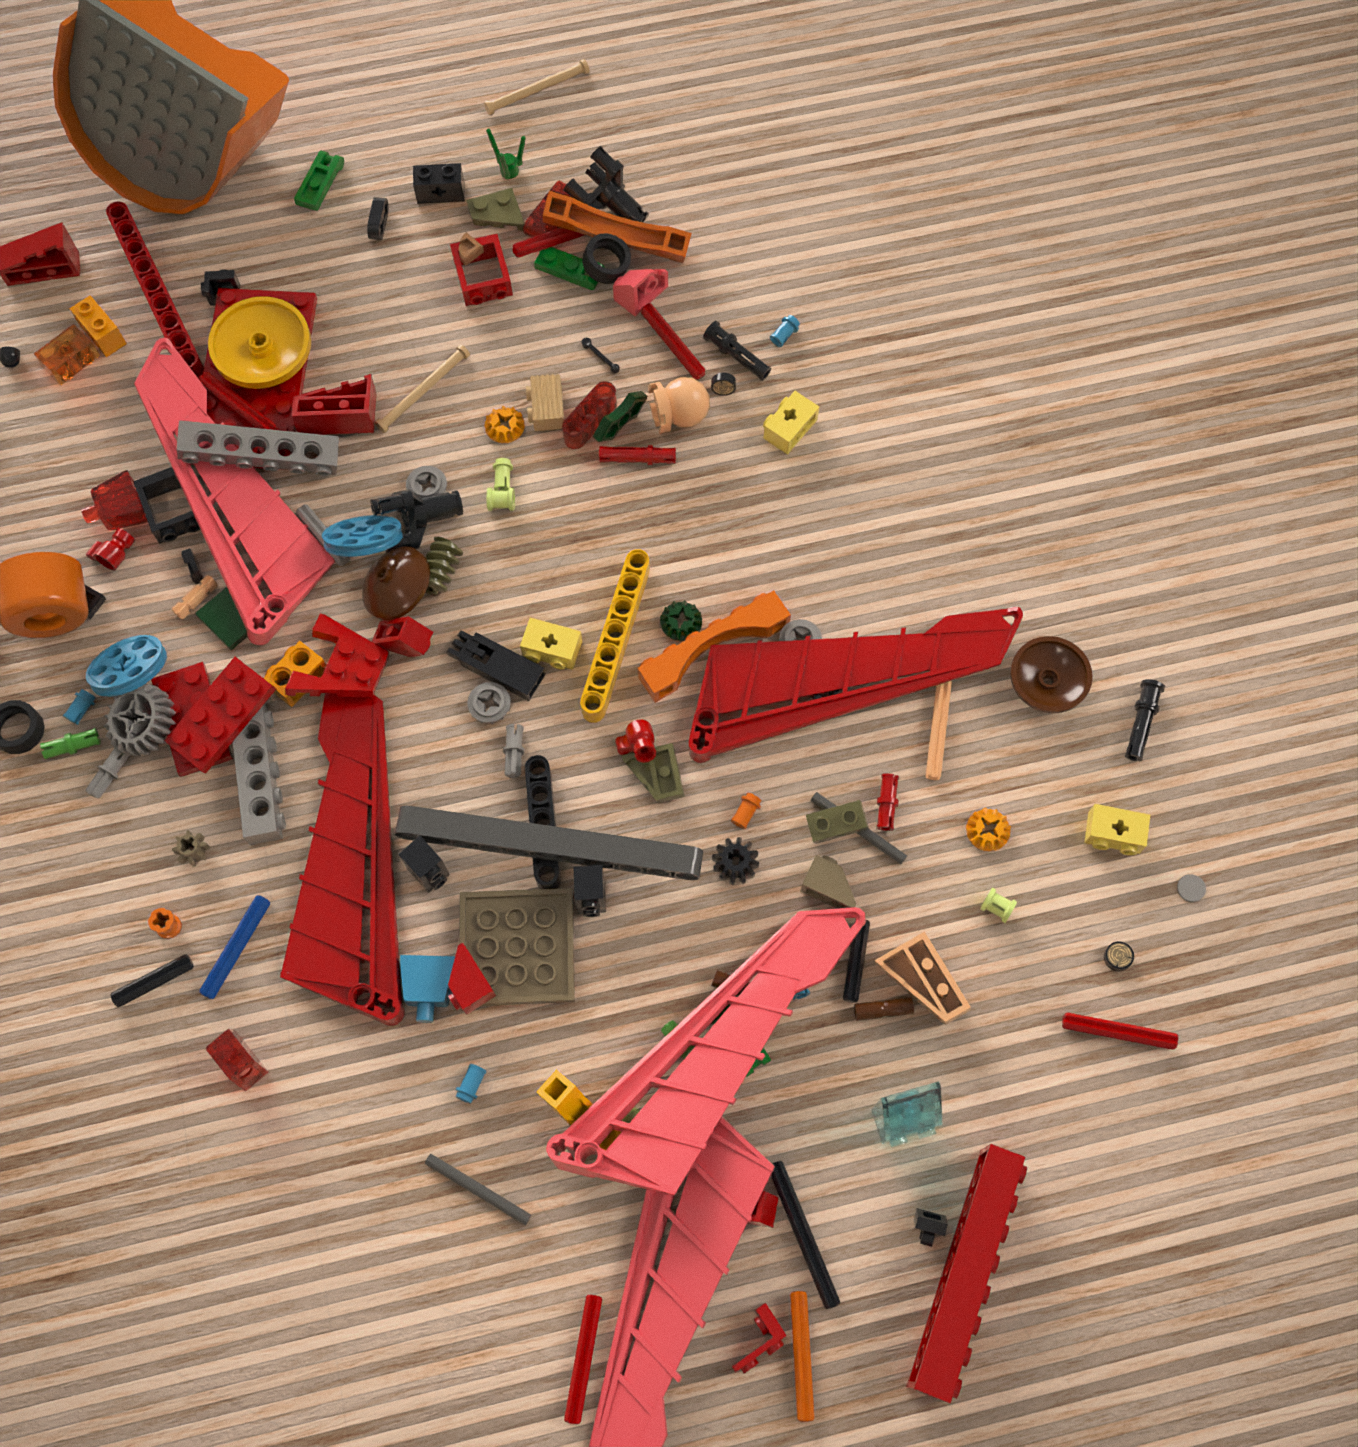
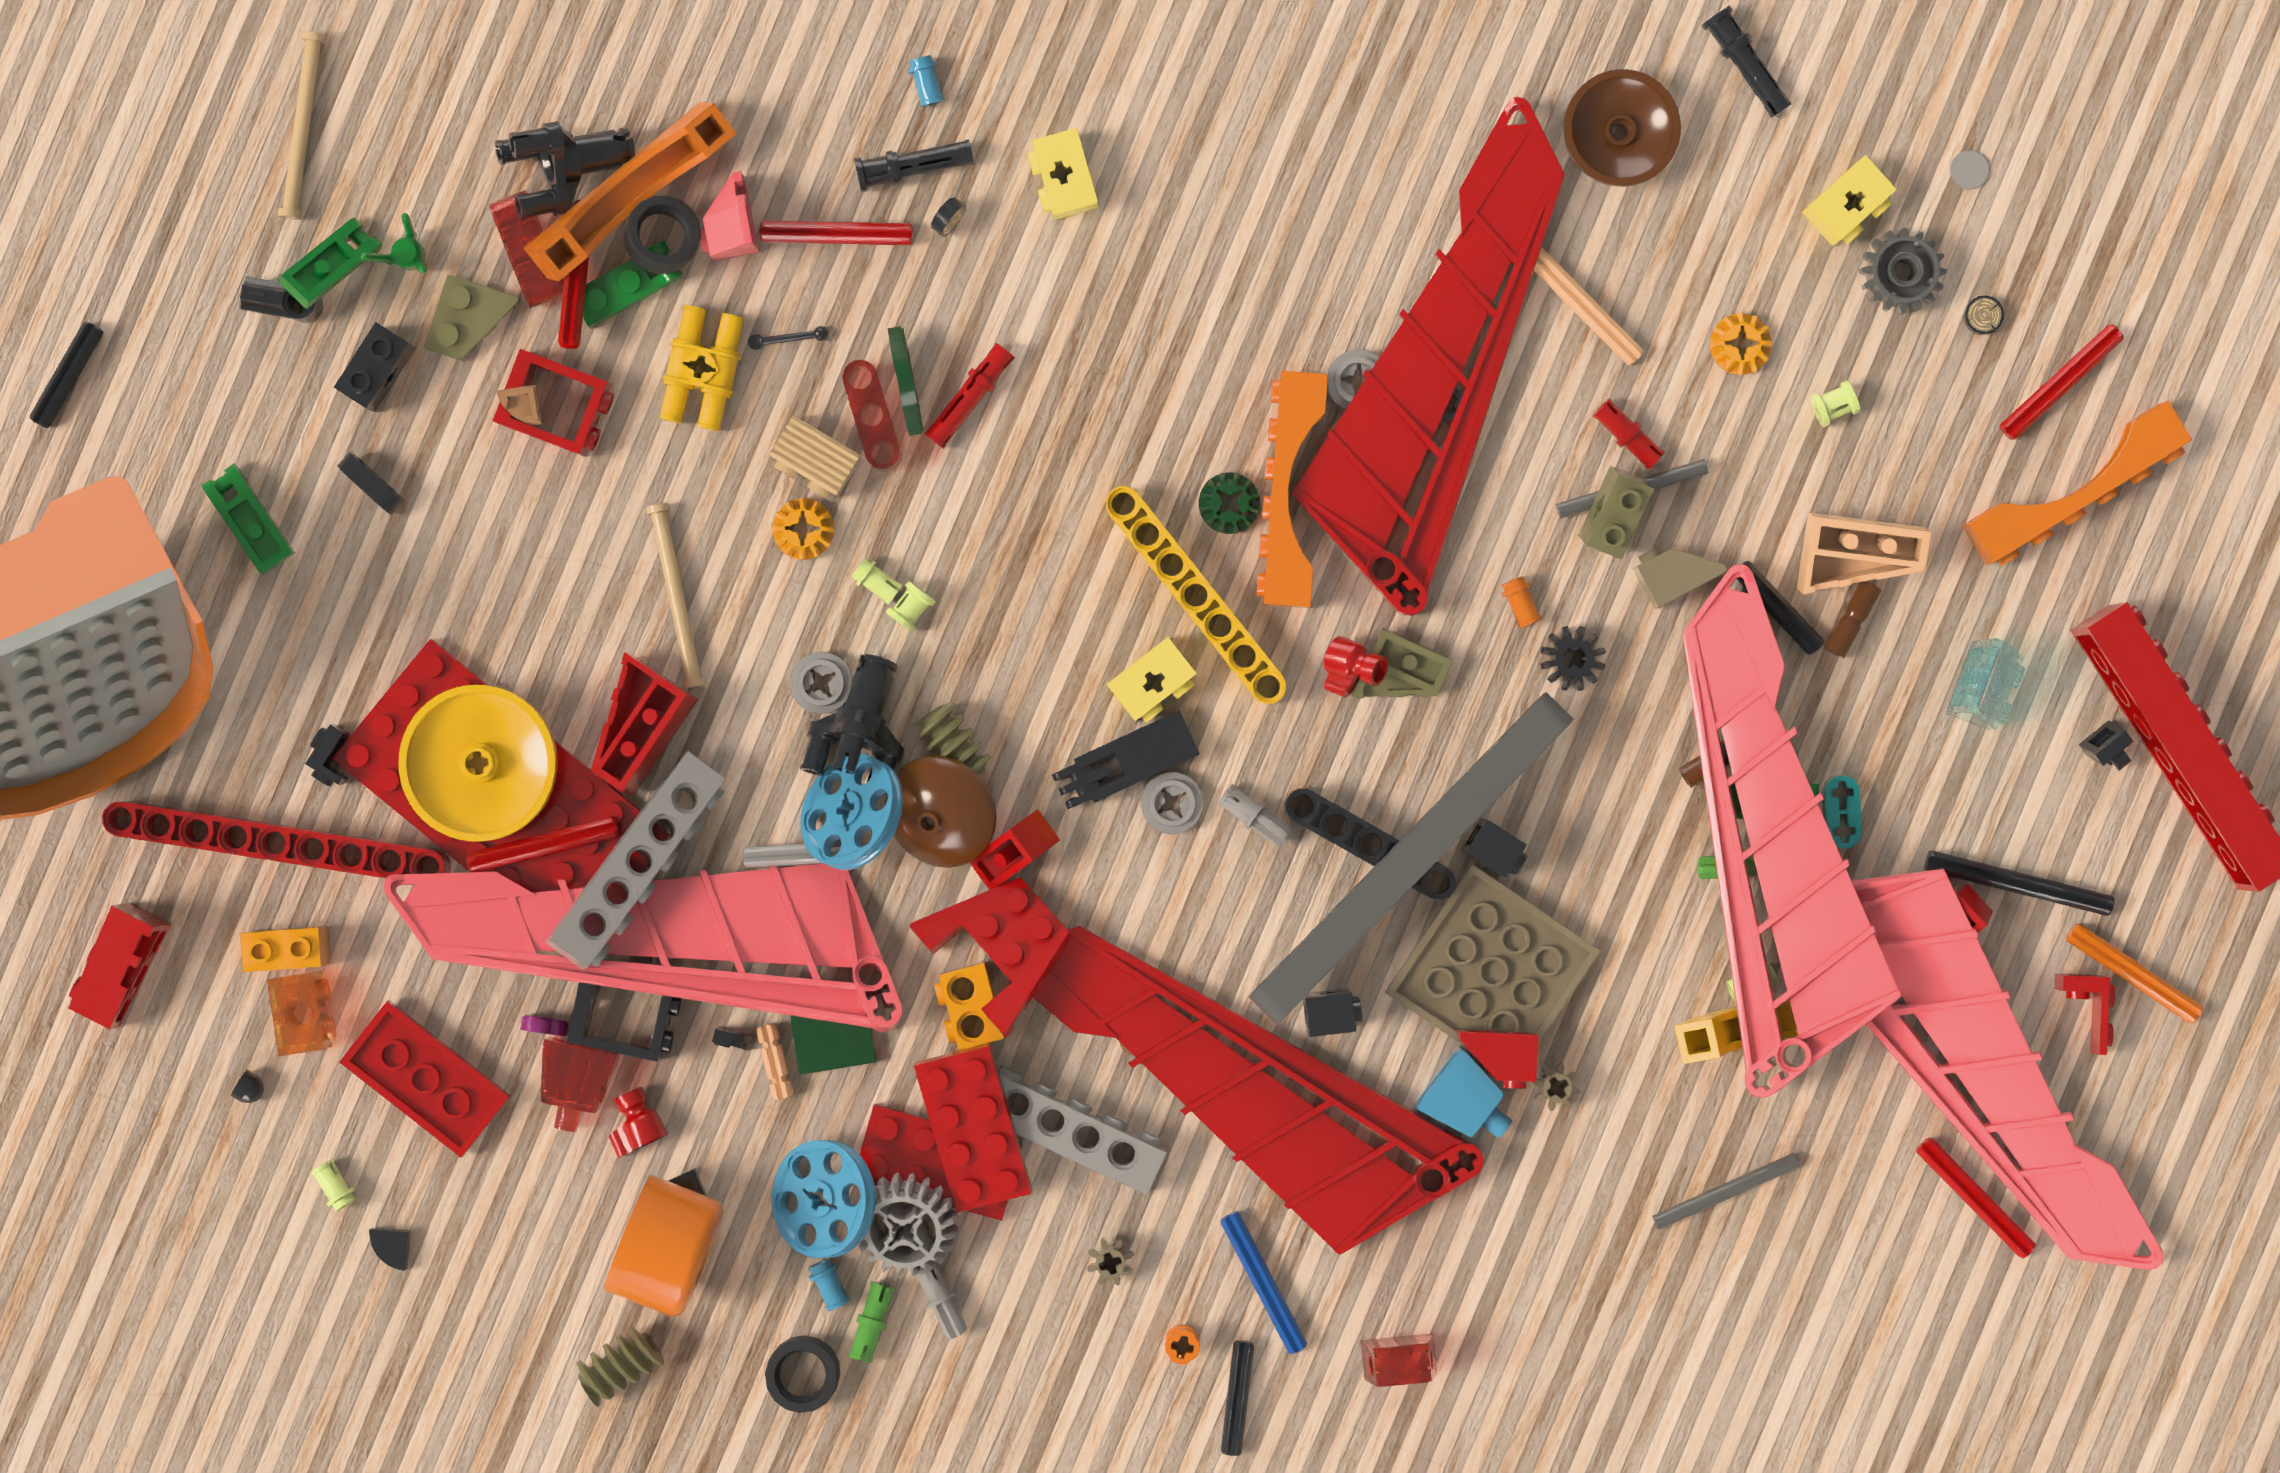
camera: 60 degrees left, 20 degrees up
dark azure pin [455,1064,487,1104] -> none
light nougat tile [648,377,710,434] -> none
none -> black axle [29,321,103,428]
none -> black piece [240,276,323,323]
none -> green plate [278,217,383,309]
none -> red plate [339,1000,511,1158]
none -> magenta tile [520,1015,568,1037]
none -> yellow pin [659,305,744,432]
none -> dark tan gear [1532,1062,1581,1111]
none -> teal beam [1822,775,1862,849]
none -> dark grey gear [1859,228,1947,315]
none -> orange arch [1962,400,2192,567]

